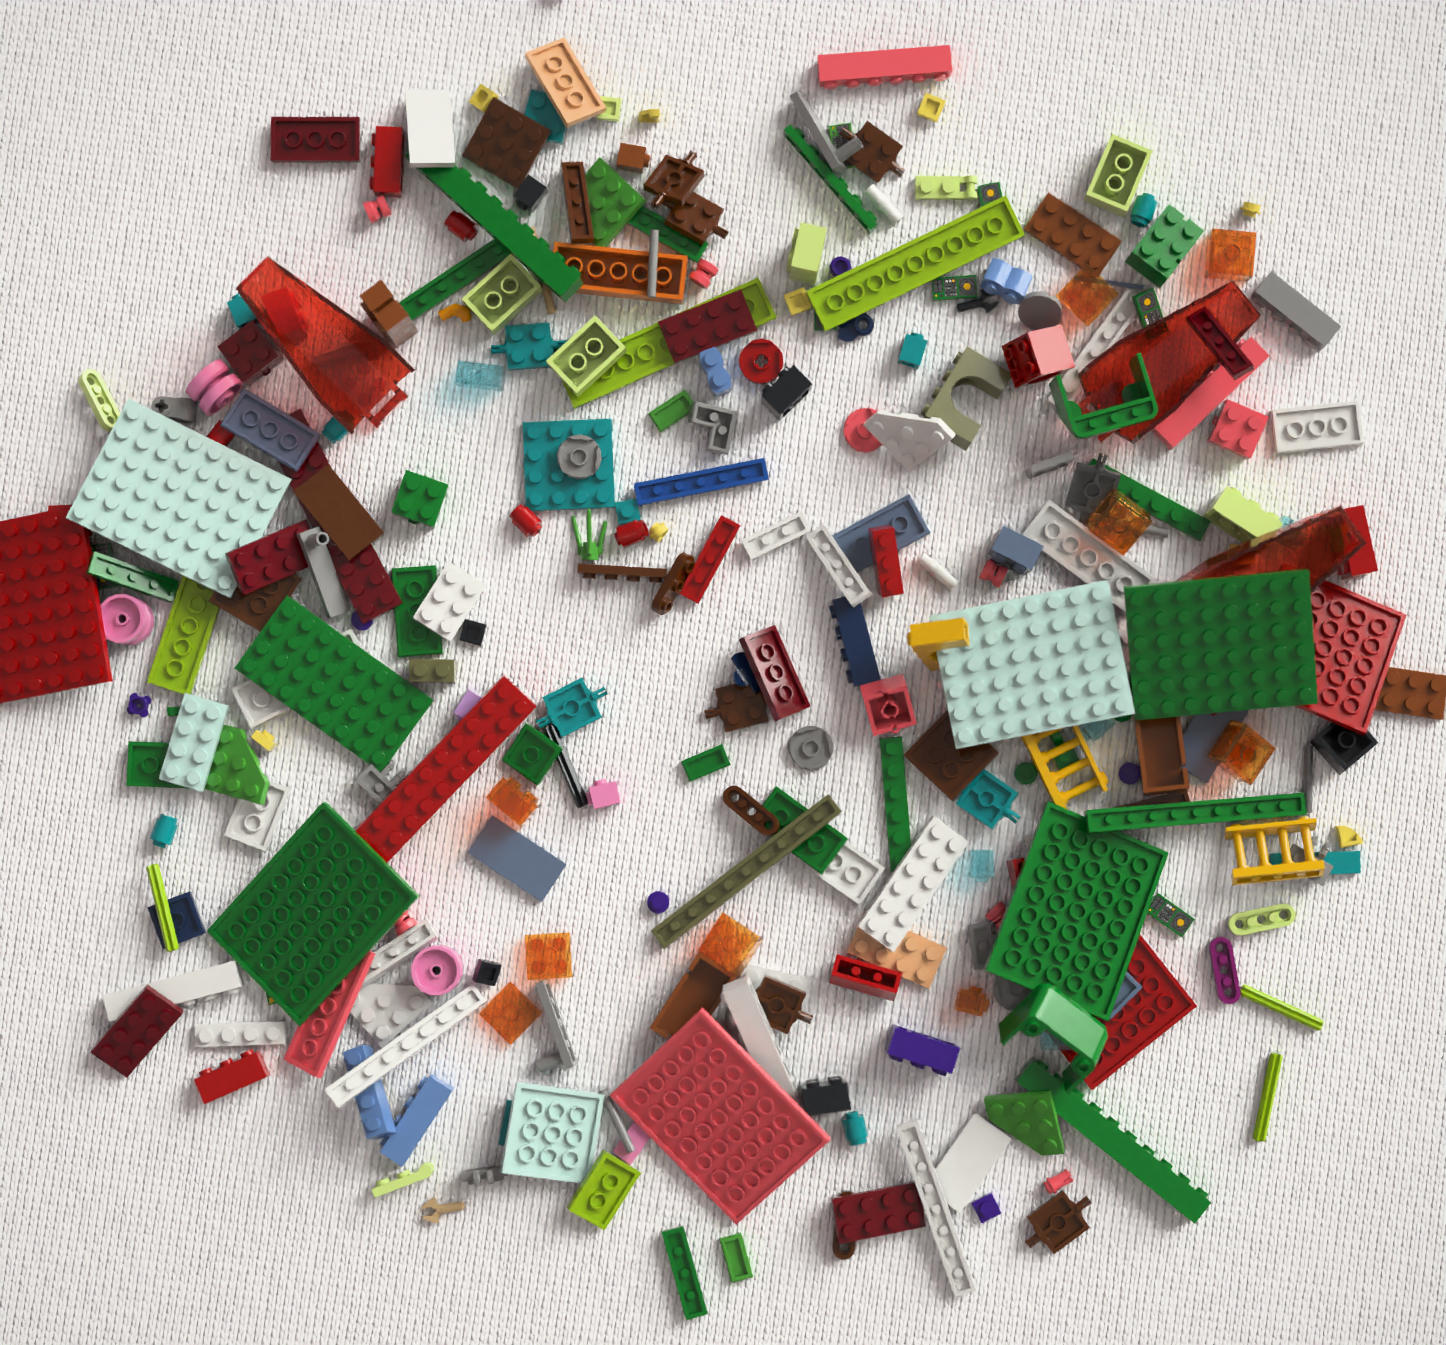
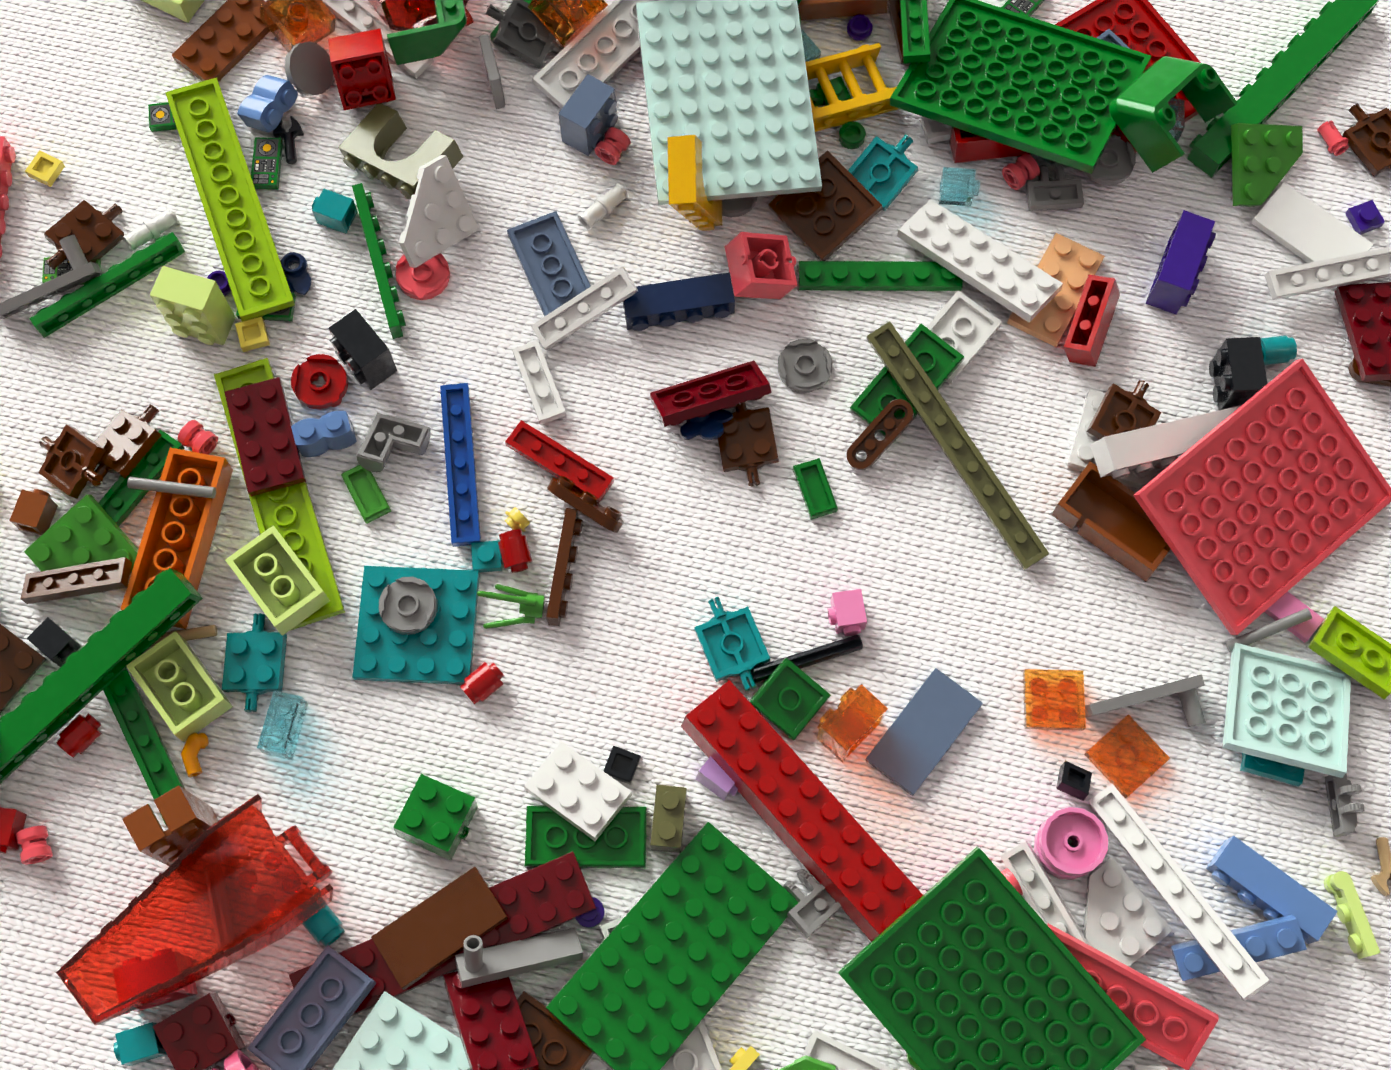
camera: 85 degrees left, 15 degrees down
dark purple plate [647,891,669,914] -> none
clear orange brick [698,912,764,977] -> none
red brick [868,525,904,597] -> none
yellowish green plate [915,175,977,200] -> none
clear orange brick [954,985,990,1017] -> none
none -> green plate [352,183,406,339]

